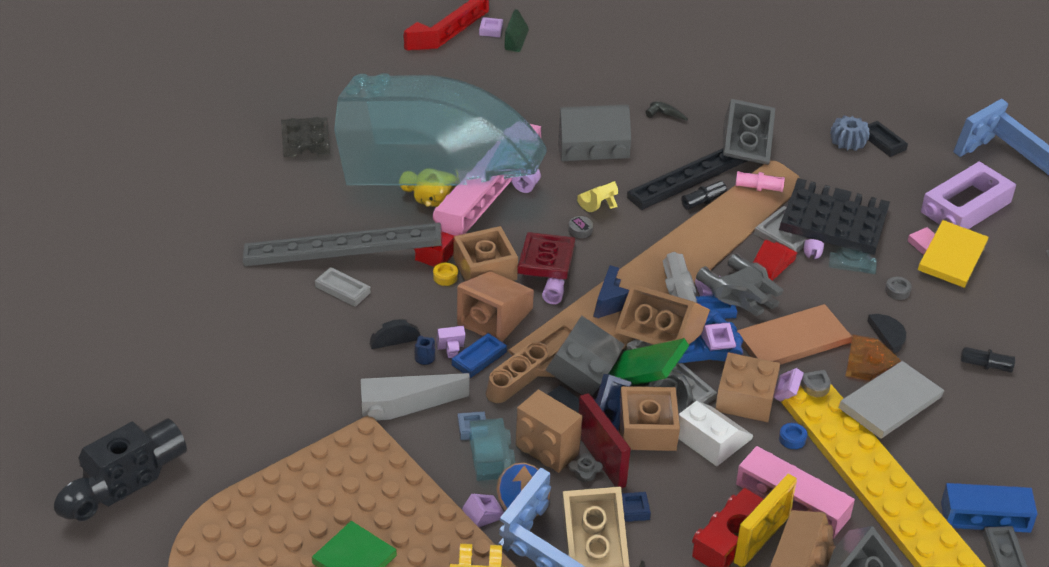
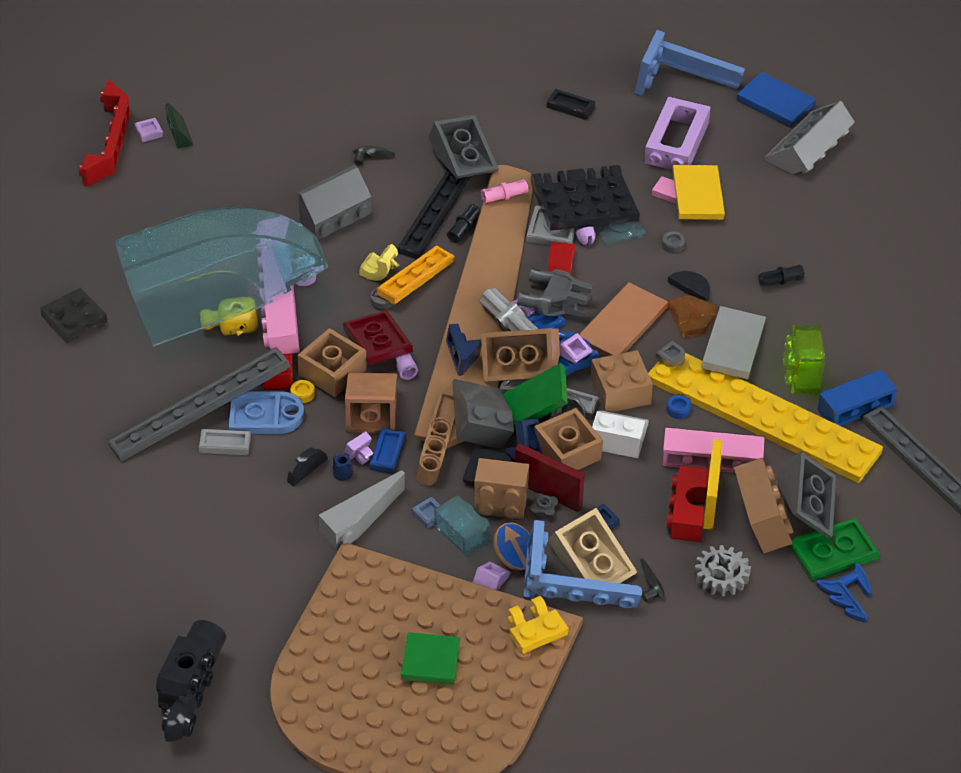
camera: 30 degrees left, 5 degrees up
lavender tile [774,368,803,402] -> none
sand blue gear [830,115,870,151] -> none
none -> medium blue tile [229,391,304,434]
none -> light orange tile [377,245,454,305]
none -> clear neon green brick [783,325,825,394]

